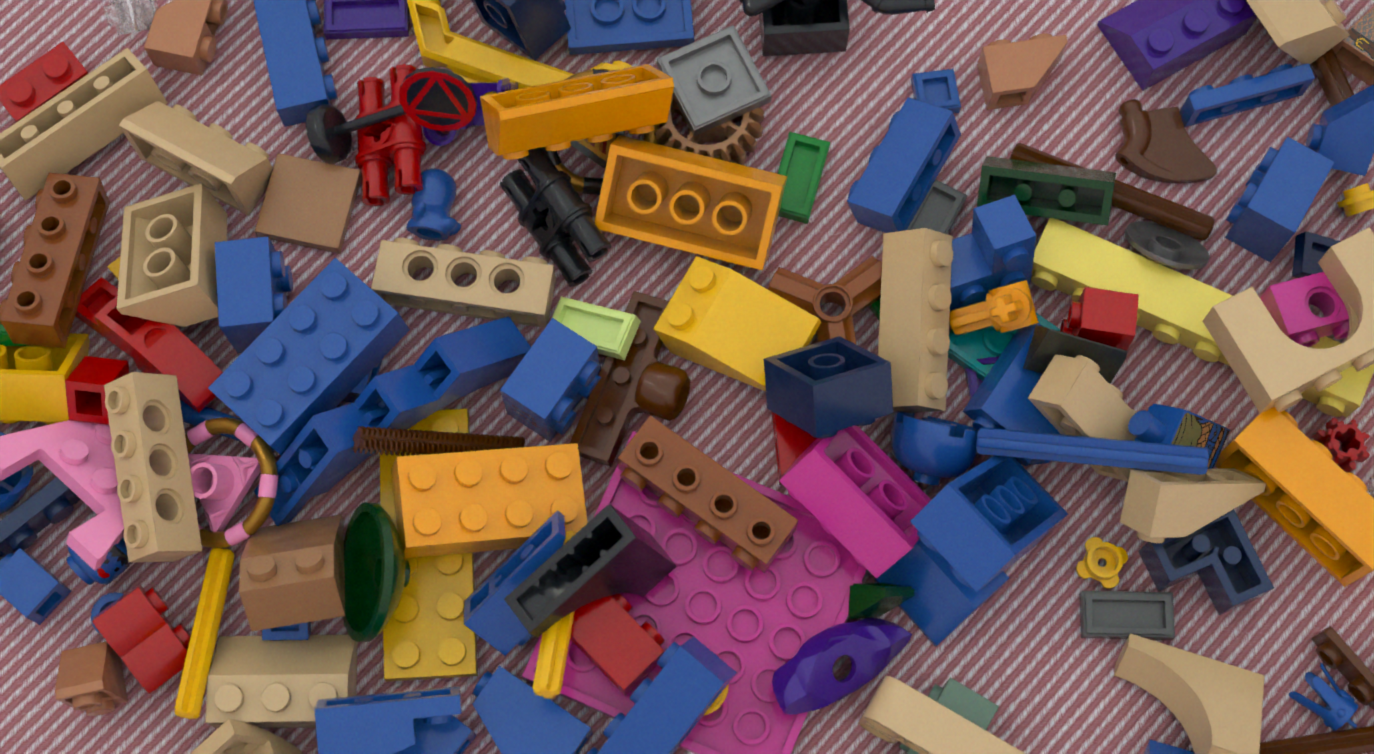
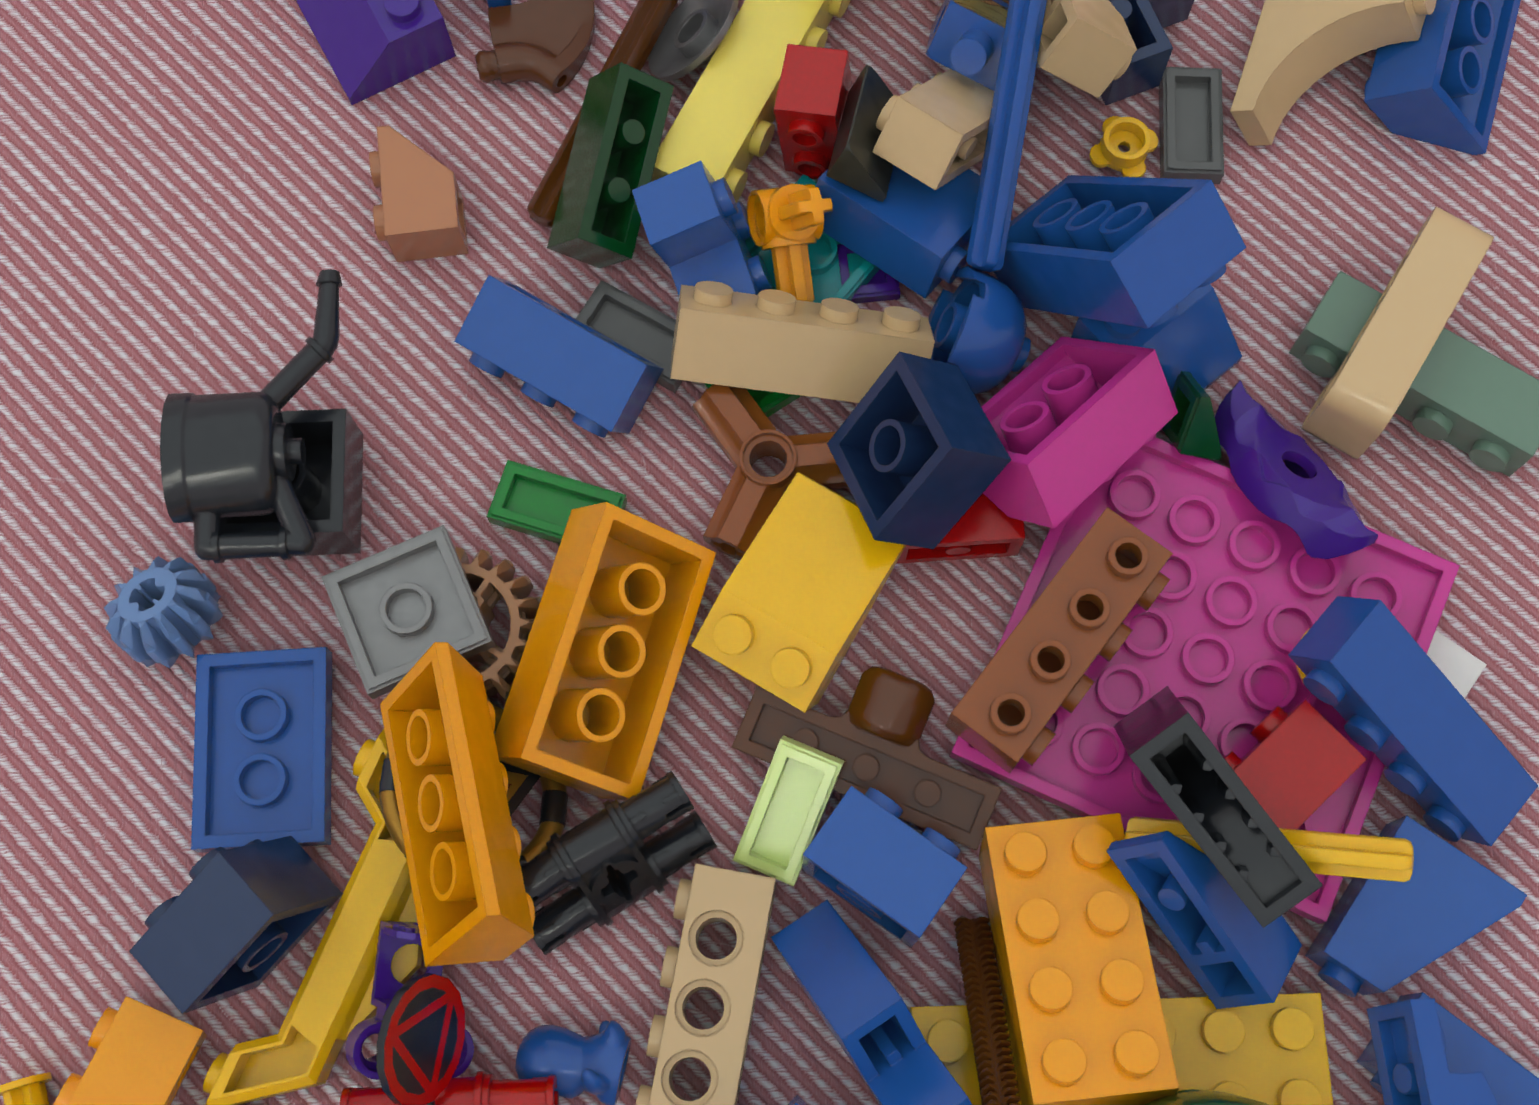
camera: 85 degrees left, 0 degrees up
blue tile [911,69,961,114] -> none

